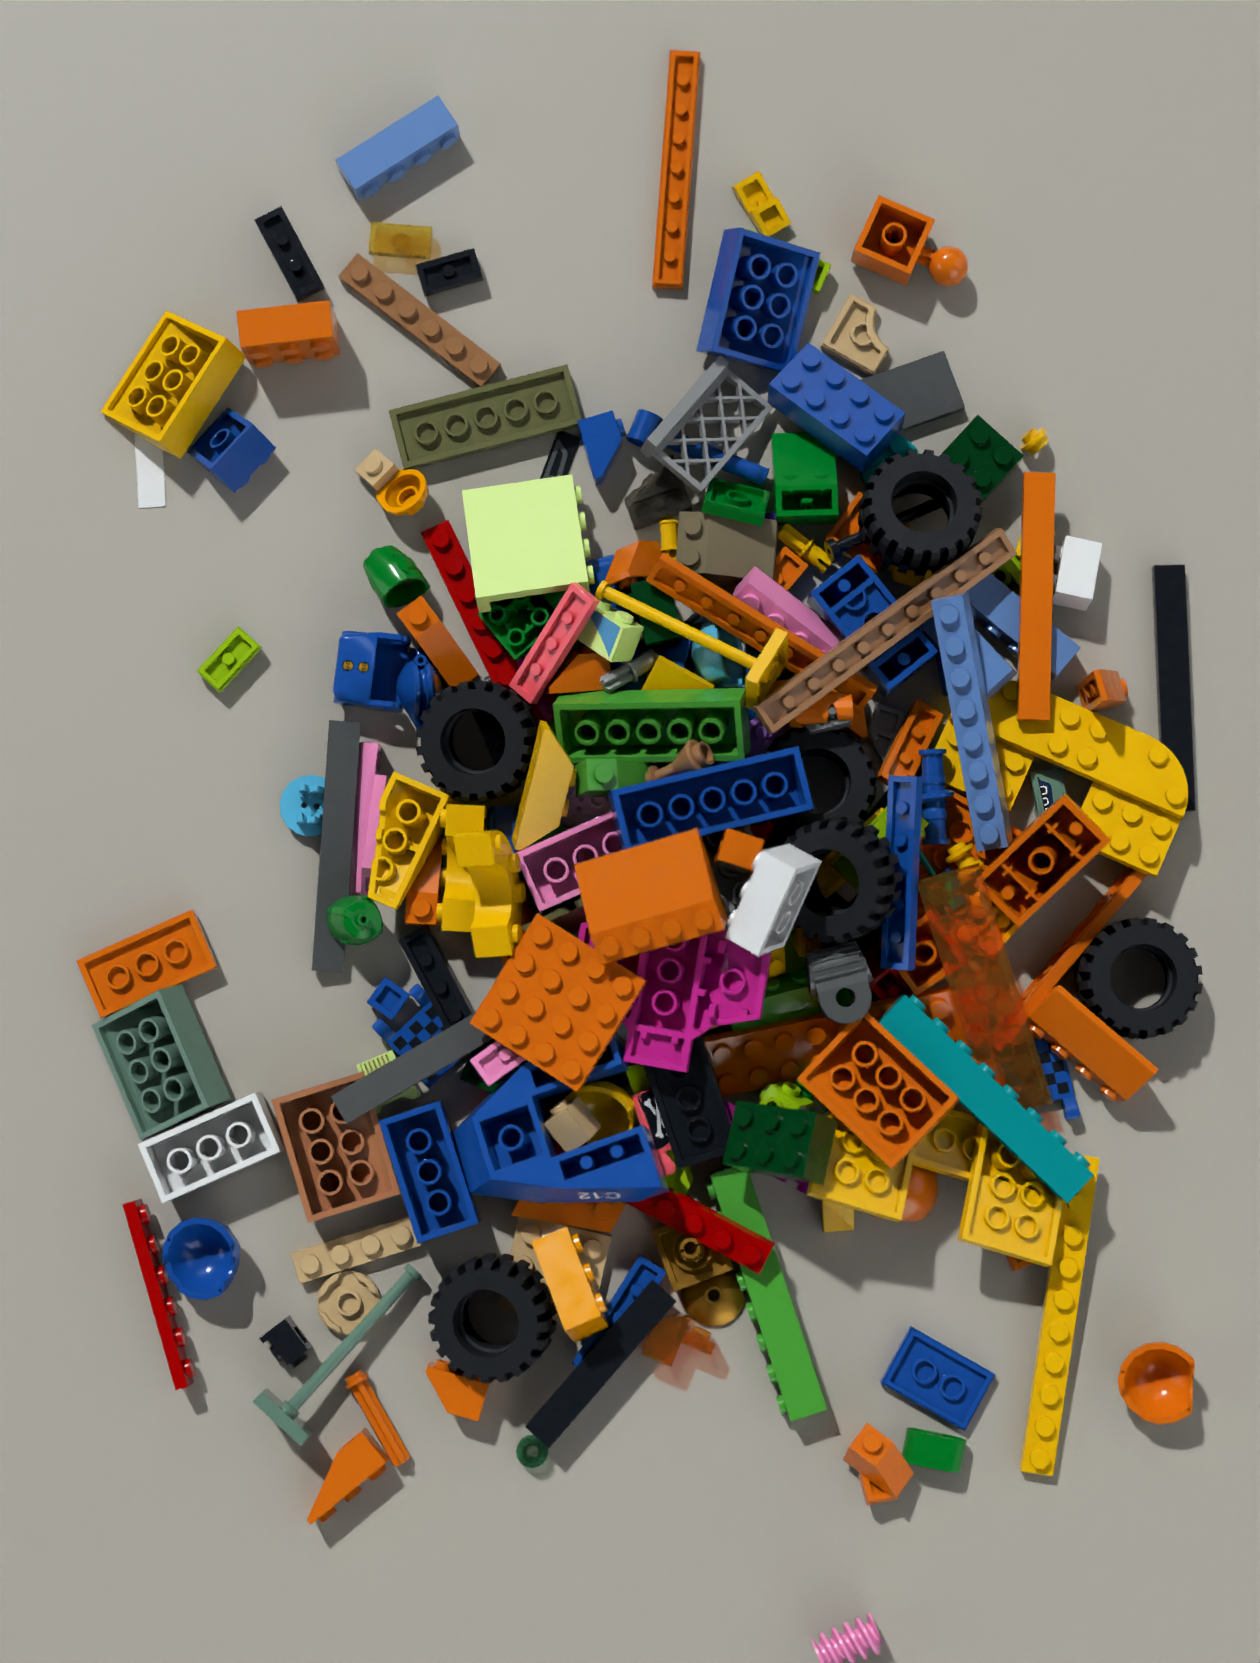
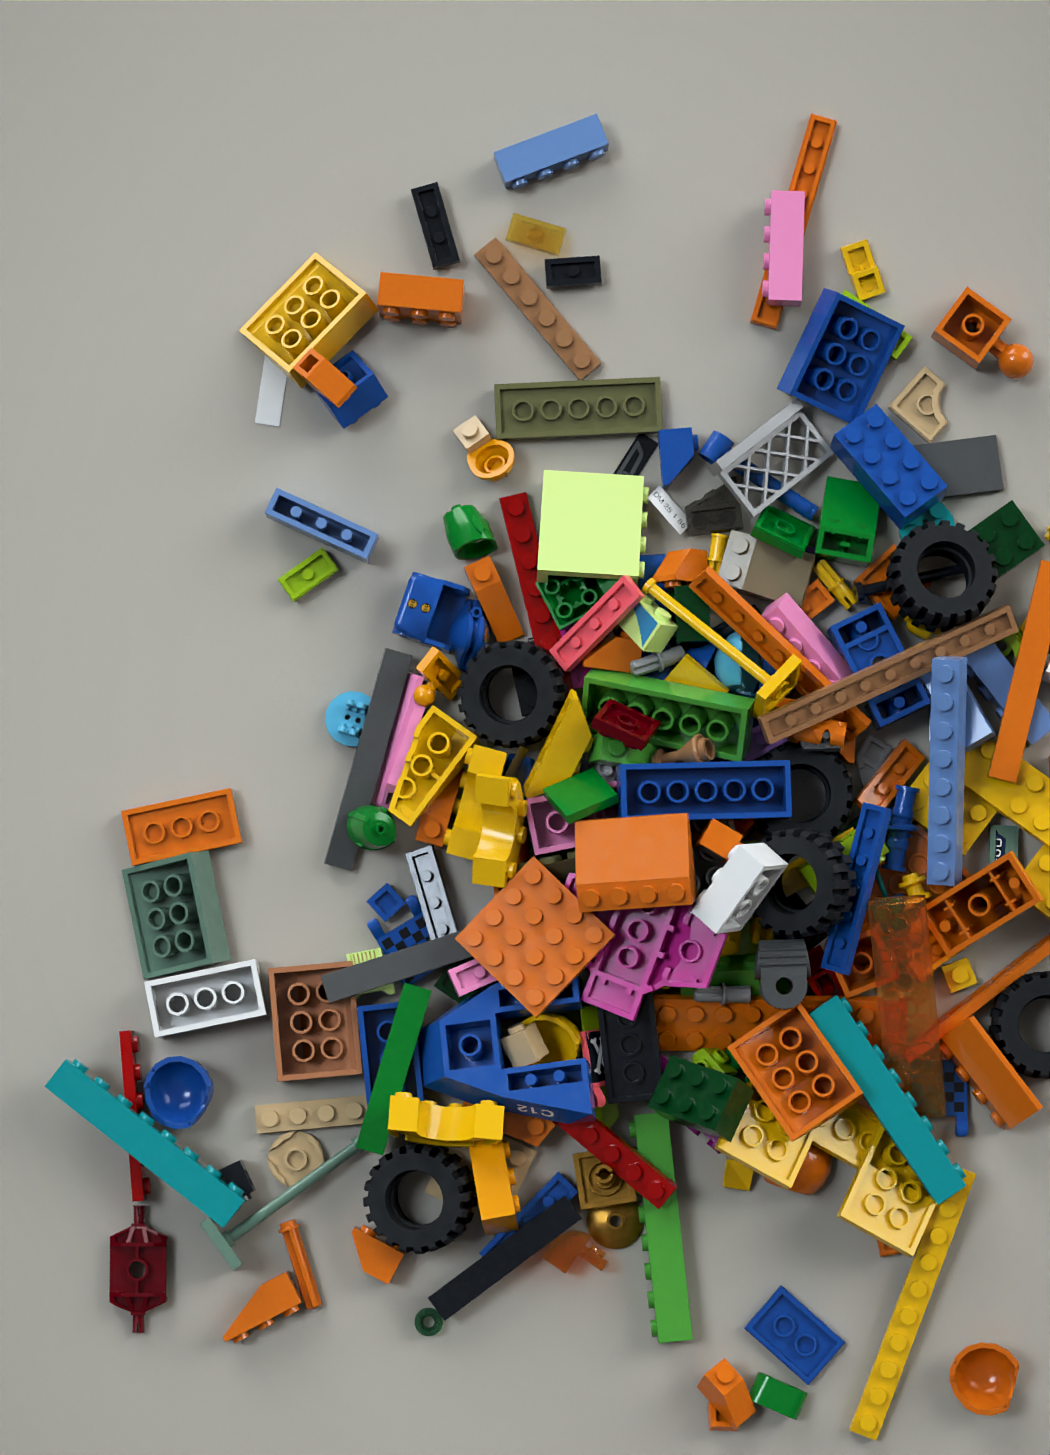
camera: 10 degrees right, 0 degrees up
none -> teal brick [44,1058,246,1228]
none -> dark red plate [109,1205,168,1333]
none -> medium blue brick [265,487,379,564]
none -> orange slope [293,348,358,408]
none -> green tile [356,983,432,1155]
none -> yellow brick [388,1092,505,1147]
none -> light orange plate [413,646,462,707]
none -> dark tan sticker [505,746,529,777]
none -> green tile [543,768,619,824]
none -> dark red plate [590,699,661,751]
none -> white sticker [648,486,691,534]
none -> light grey axle [693,983,751,1005]
none -> bright pink brick [762,190,805,307]
none -> yellow plate [940,957,978,994]

